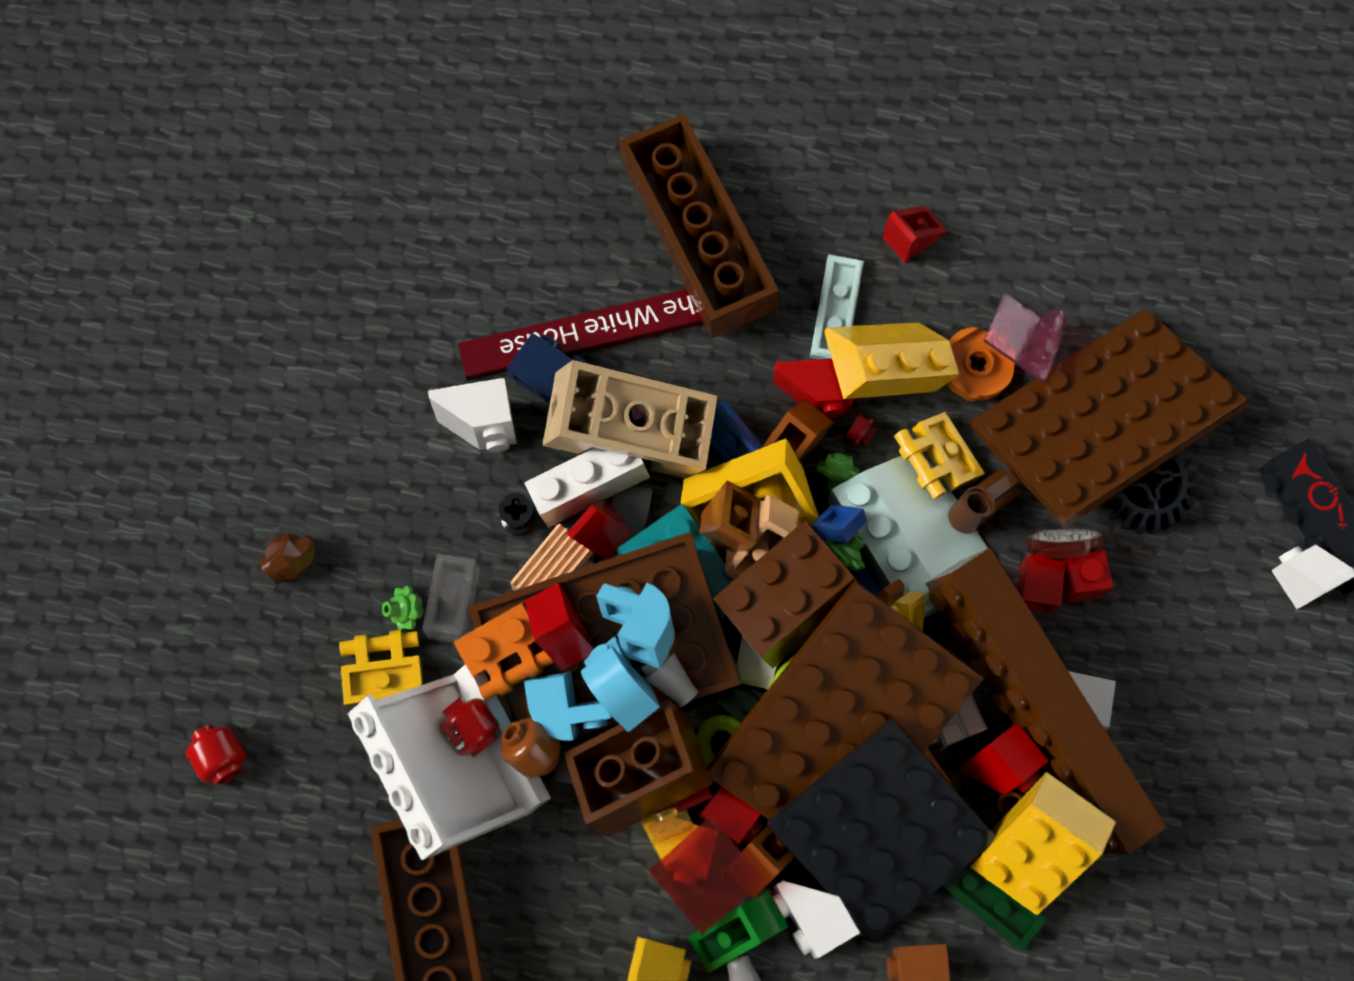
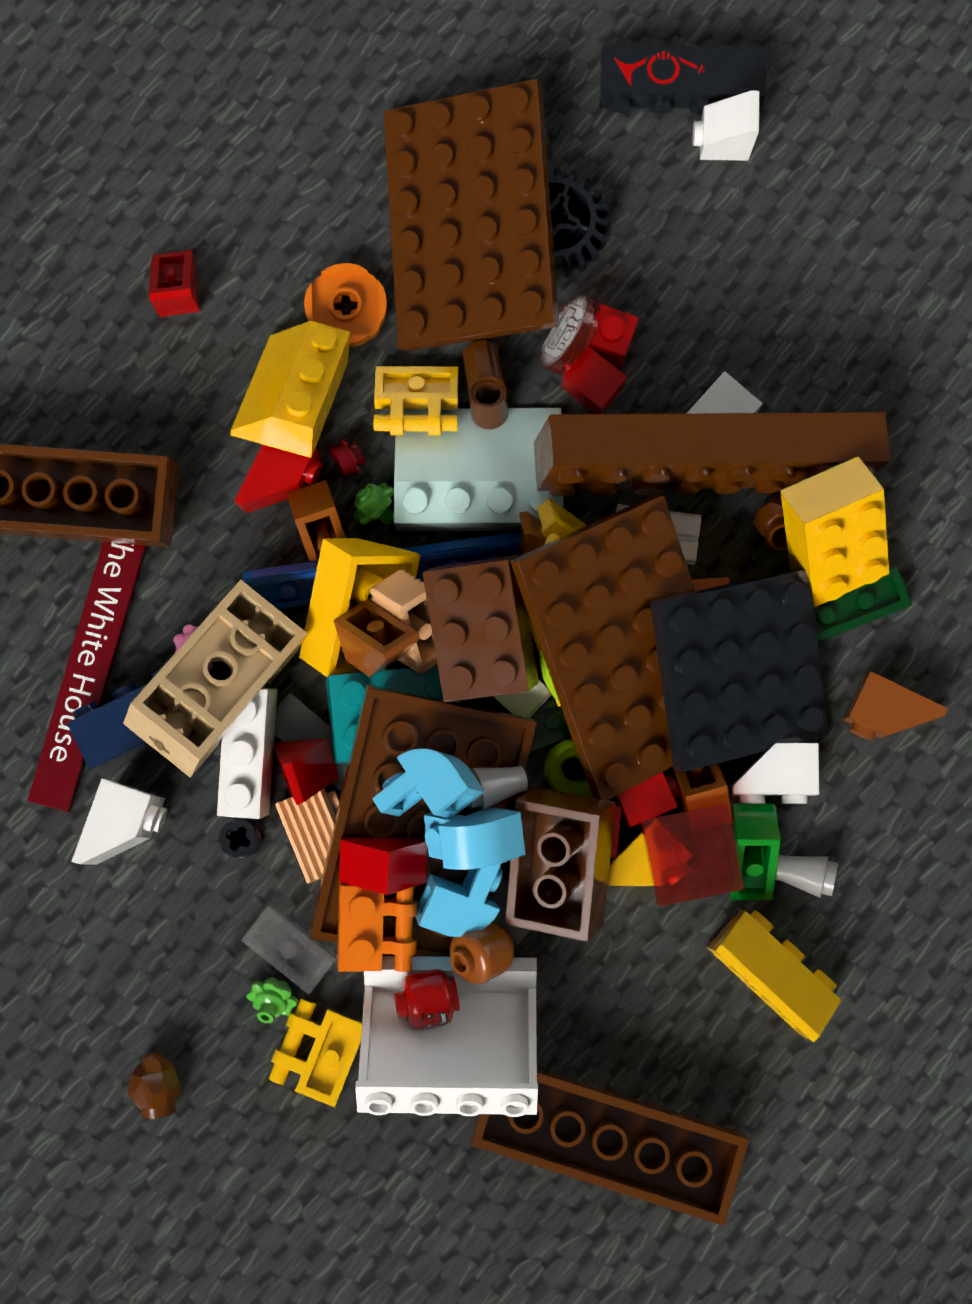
camera: 55 degrees left, 10 degrees up
red head [185,724,246,786] -> none
clear yellow plate [648,807,693,845] -> none
light aqua tile [810,255,864,359] -> none
blue tile [811,504,867,543] -> none
bright green plant [826,533,866,572] -> none
red slope [959,723,1048,795] -> none
clear pink hinge [983,293,1067,383] -> none

